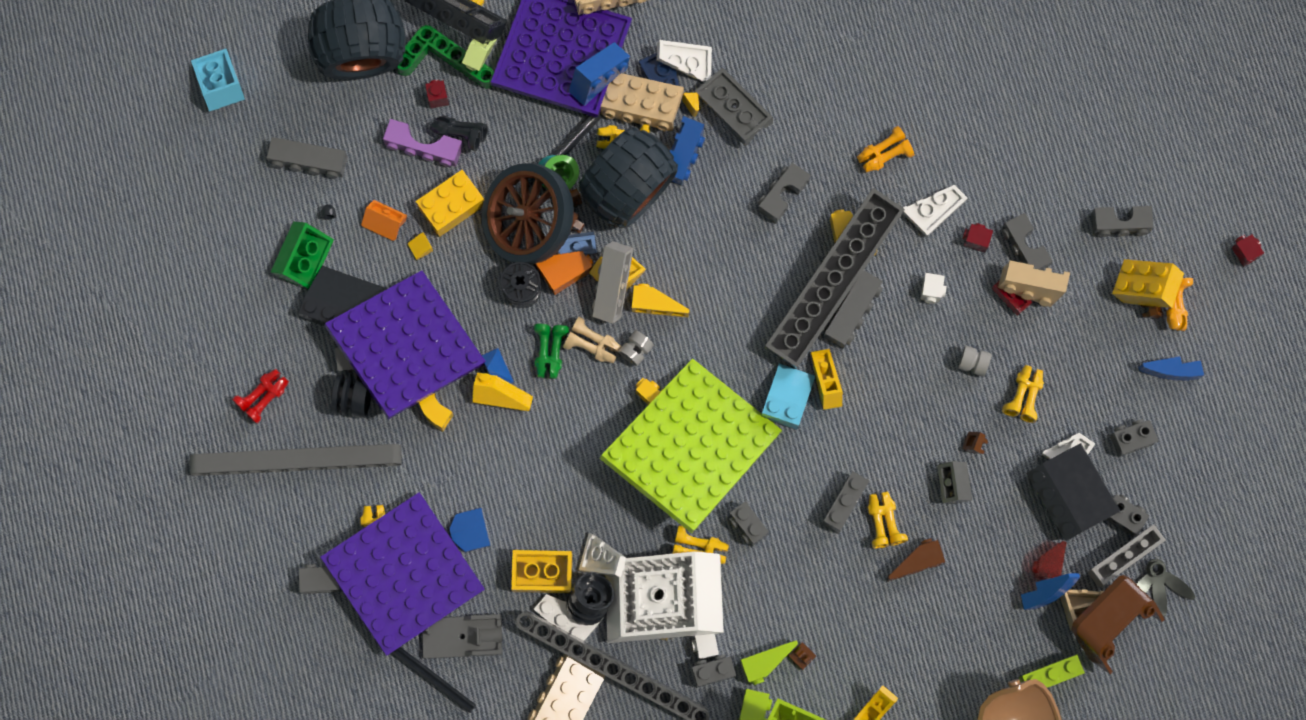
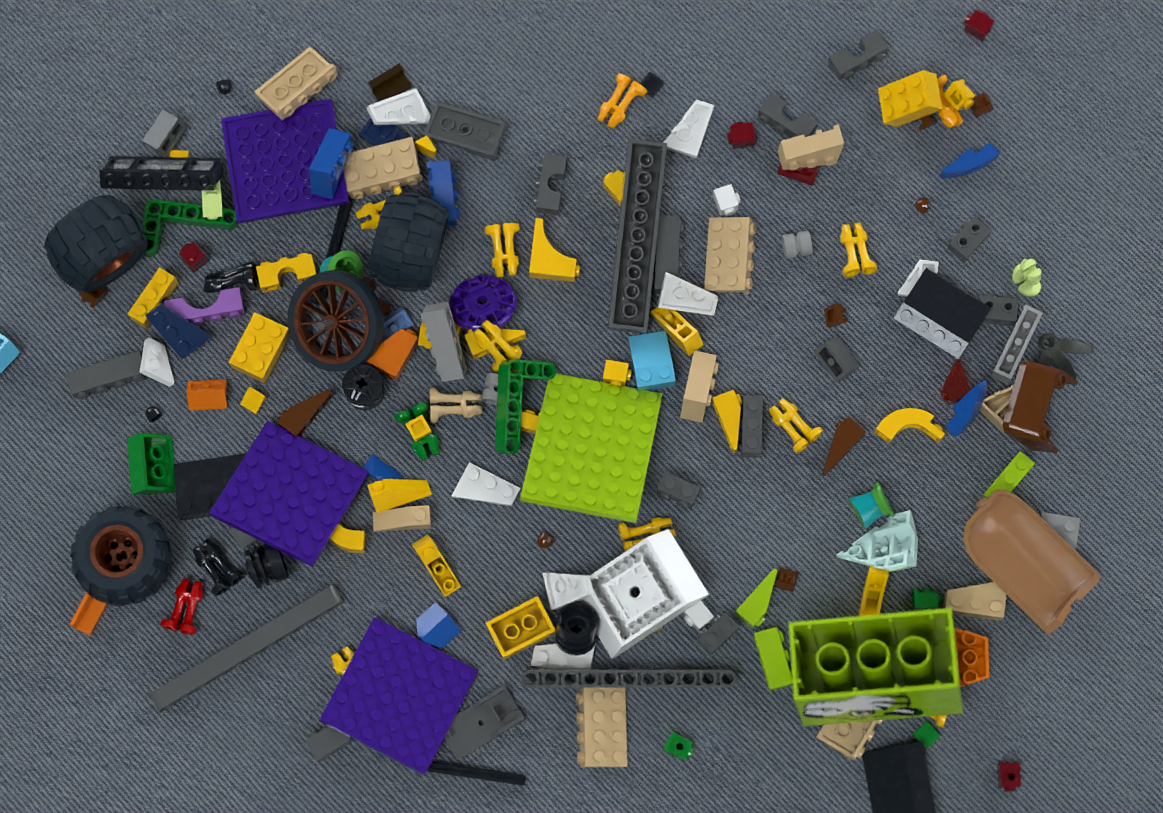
camera: 25 degrees left, 0 degrees up
none -> black wheel [70,505,173,606]
none -> orange panel [70,592,108,636]
none -> reddish brown tile [79,288,106,308]
none -> yellow arch [128,267,178,329]
none -> white wing [140,338,174,387]
none -> dark blue wing [145,303,212,359]
none -> black piece [192,538,244,596]
none -> yellow arch [256,253,317,293]
none -> reddish brown slope [278,389,334,437]
none -> dark brown panel [368,63,412,102]
none -> tan slope [373,505,432,532]
none -> yellow plate [405,415,432,442]
none -> yellow slope [411,534,461,597]
none -> dark purple plate [449,275,517,333]
none -> white wing [451,462,521,506]
none -> yellow piece [473,320,522,374]
none -> yellow piece [484,223,520,277]
none -> green beam [495,359,556,454]
none -> yellow arch [529,218,580,282]
none -> reddish brown hinge [537,532,554,548]
none -> yellow brick [603,360,632,387]
none -> black tile [639,71,664,98]
none -> white wing [658,272,718,316]
none -> tan wedge [680,351,719,423]
none -> tan bracket [704,217,756,294]
none -> yellow slope [712,390,742,454]
none -> light aqua wedge [836,510,918,571]
none -> hat [848,482,895,530]
none -> yellow arch [874,408,945,444]
none -> reddish brown hinge [915,198,929,213]
none -> yellow brick [943,79,976,111]
none -> reddish brown tile [970,92,993,118]
none -> yellowish green piece [1012,259,1042,297]

